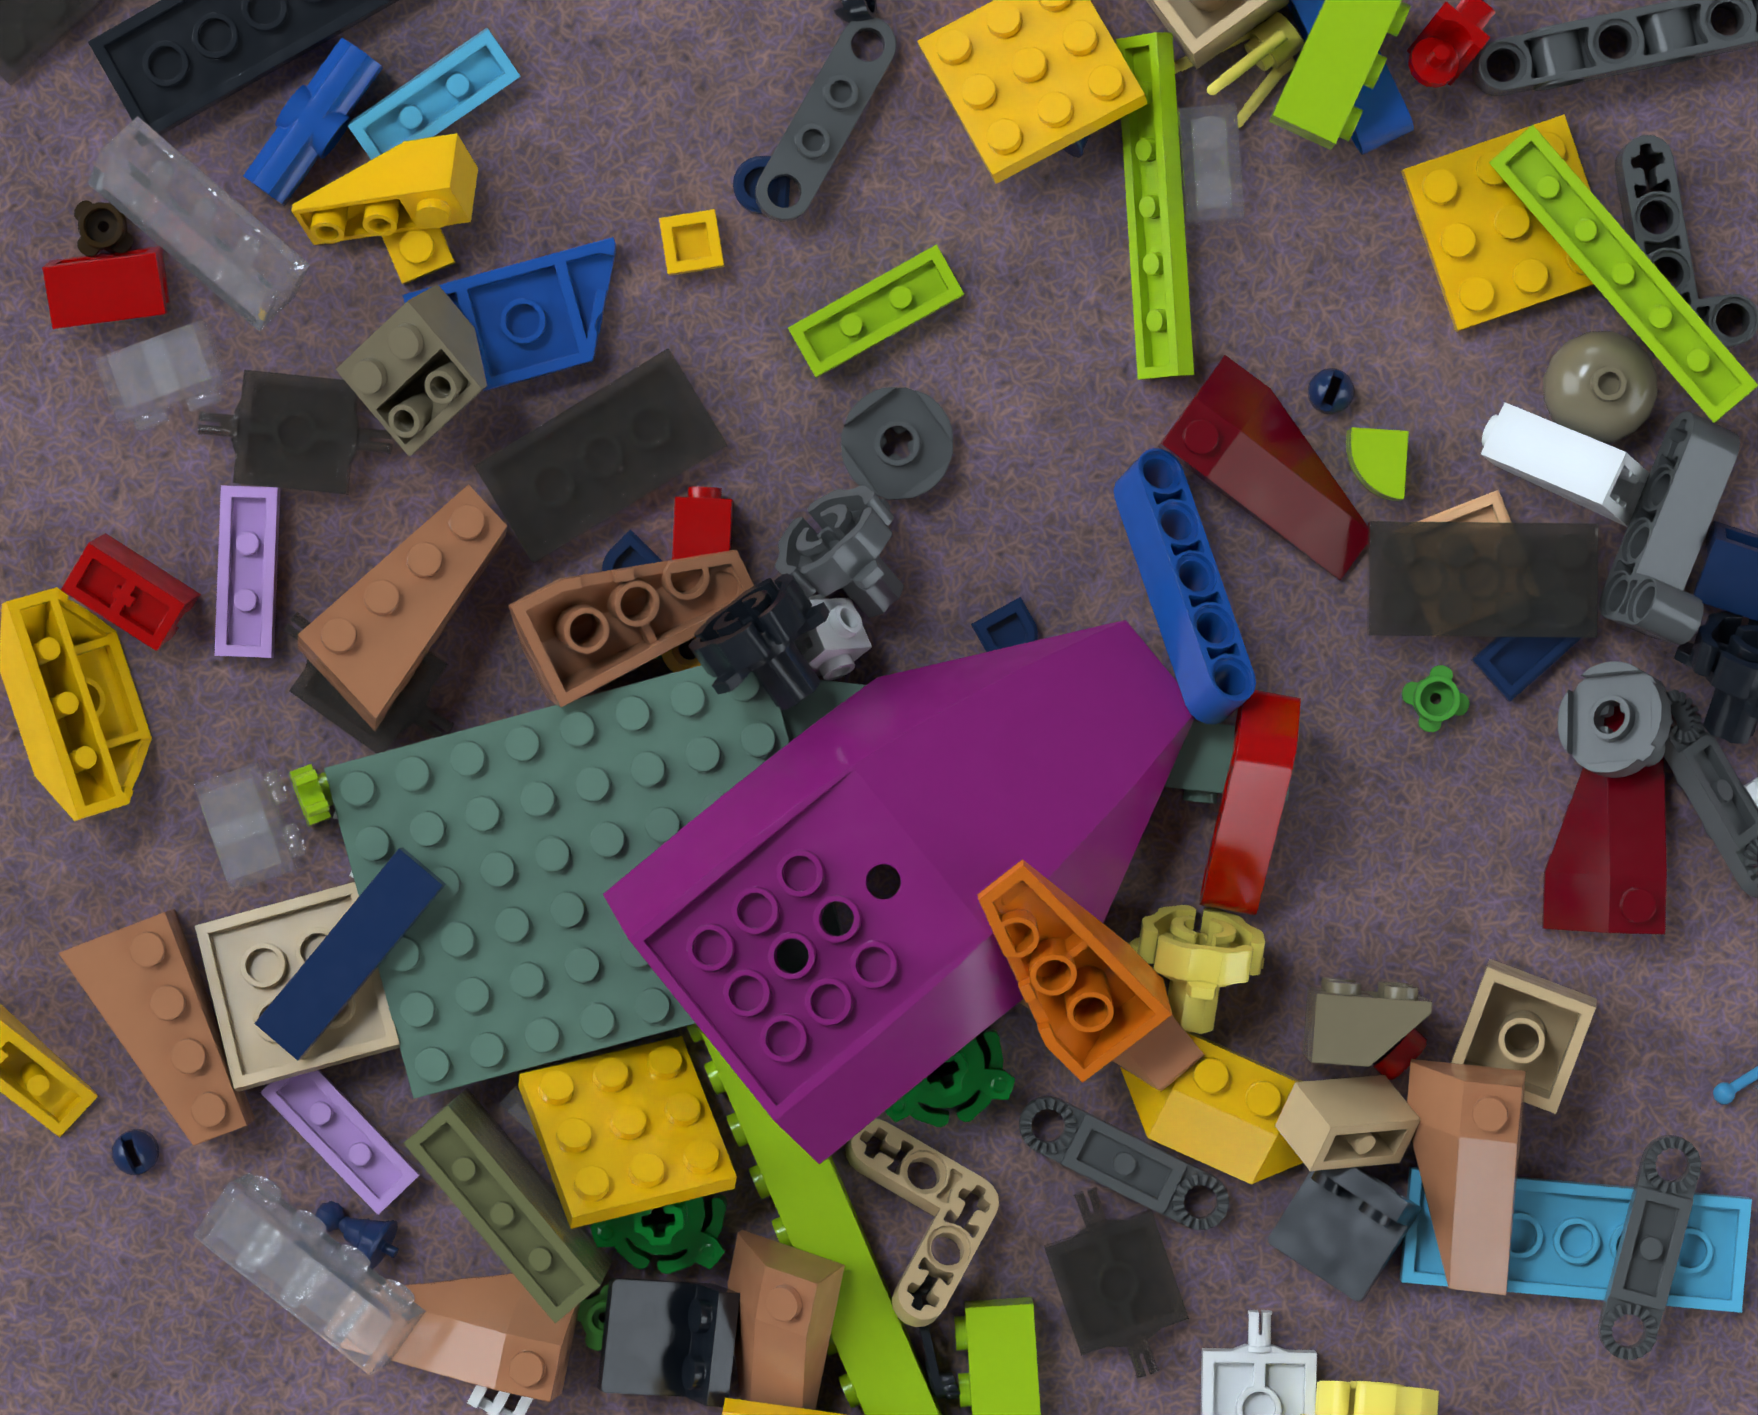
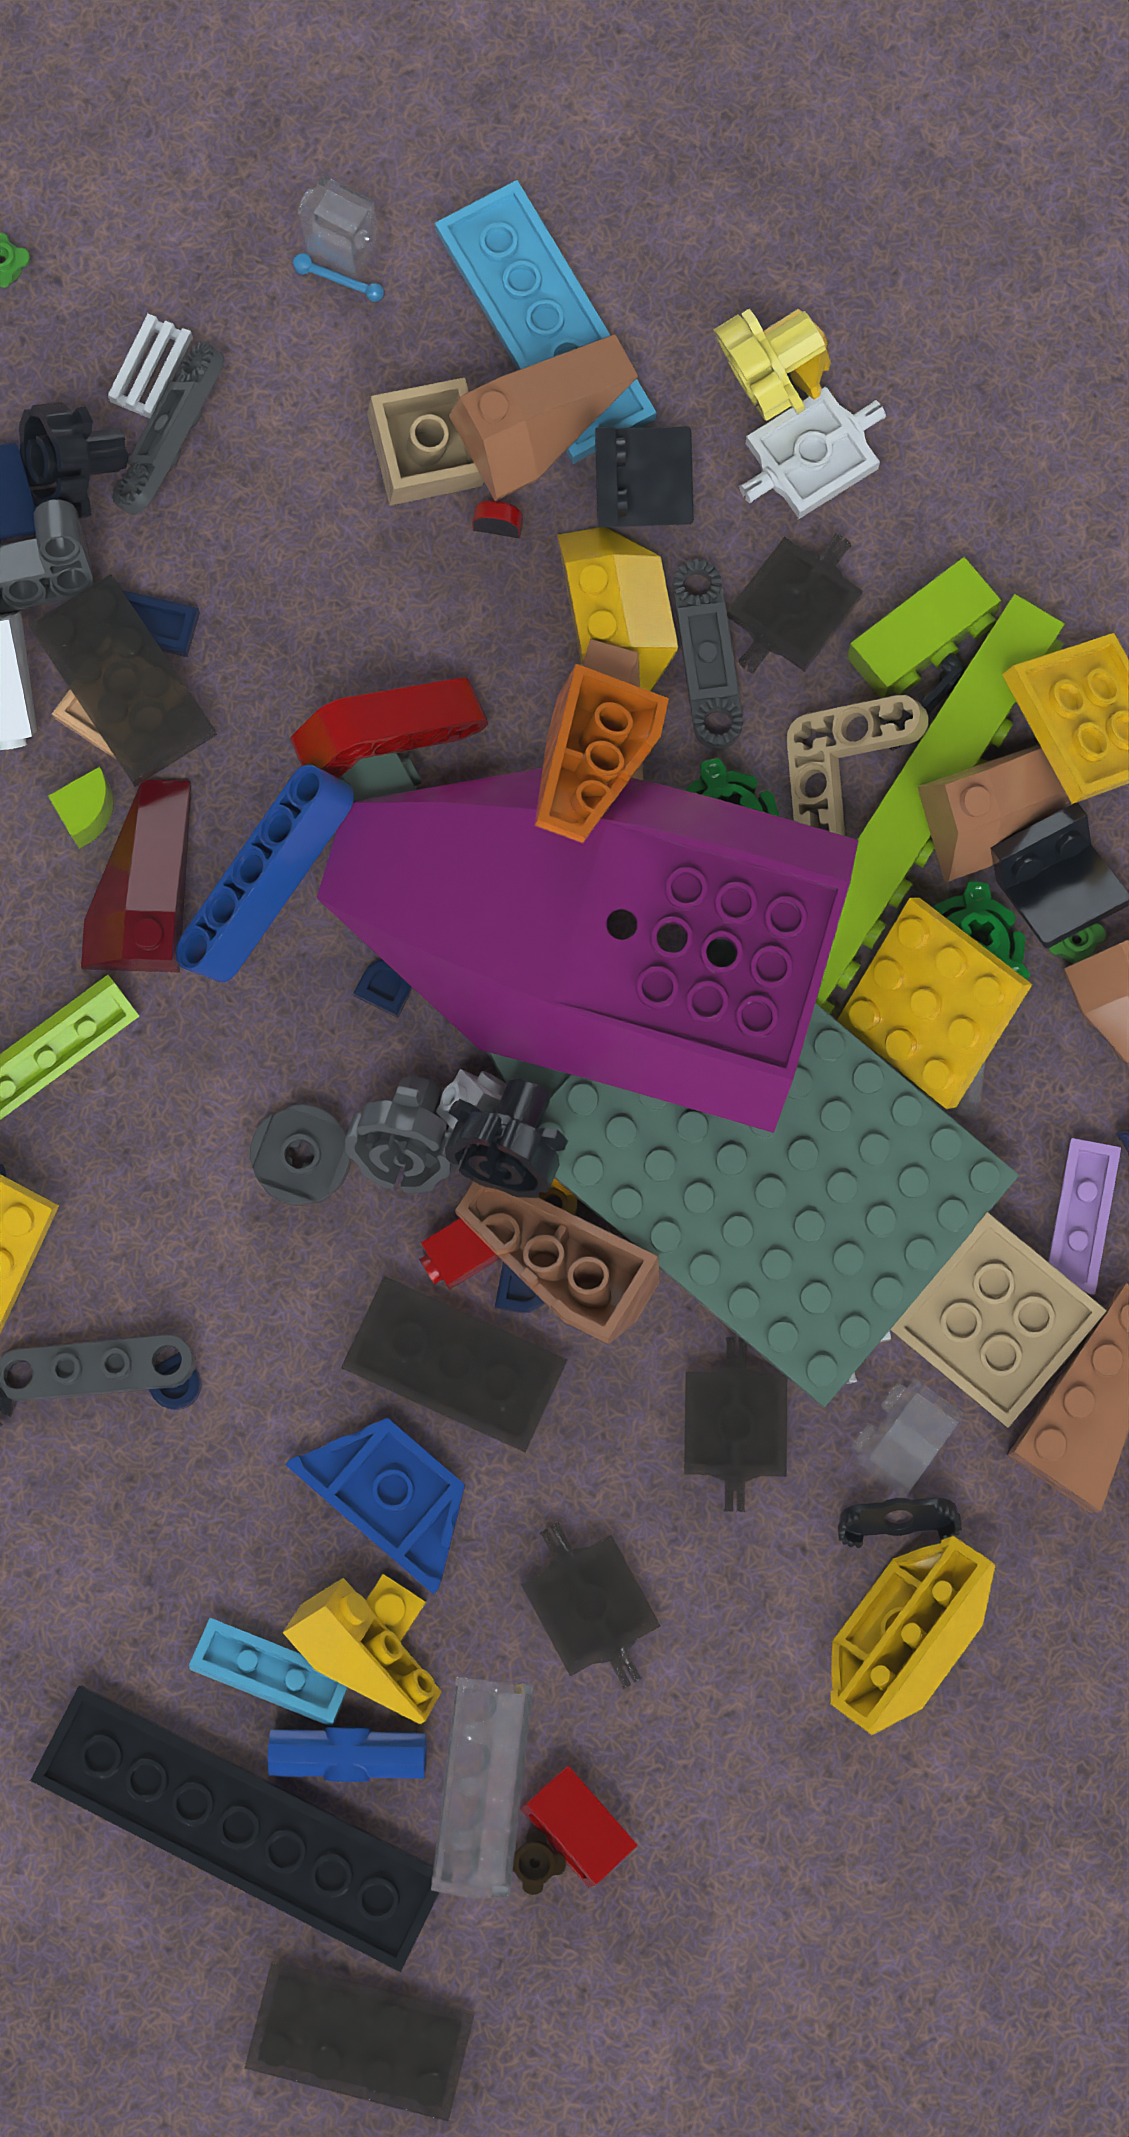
camera: 120 degrees left, 10 degrees down
red hinge [61,533,201,651] -> none
clear brick [94,320,233,432] -> none
lavender plate [214,485,280,658] -> none
dark blue tile [254,847,446,1061] -> none
lime plate [288,764,334,827] -> none
nougat wedge [298,484,507,731] -> none
dark tan slope [335,284,487,457] -> none
olive panel [403,1088,613,1323] -> none
yellow plate [659,209,725,276] -> none
lime plate [788,244,964,378] -> none
light yellow piece [1129,905,1265,1034] -> none
tan brick [1275,1075,1421,1171] -> none
dark tan slope [1303,977,1432,1067] -> none
dark blue hinge [1308,368,1354,414] -> none
bright green plate [1402,665,1469,732] -> none
dark red wedge [1542,705,1667,935] -> none
plate [1557,661,1671,778] -> none
dark grey plate [1598,1135,1701,1360] -> none
none -> black piece [838,1498,962,1548]

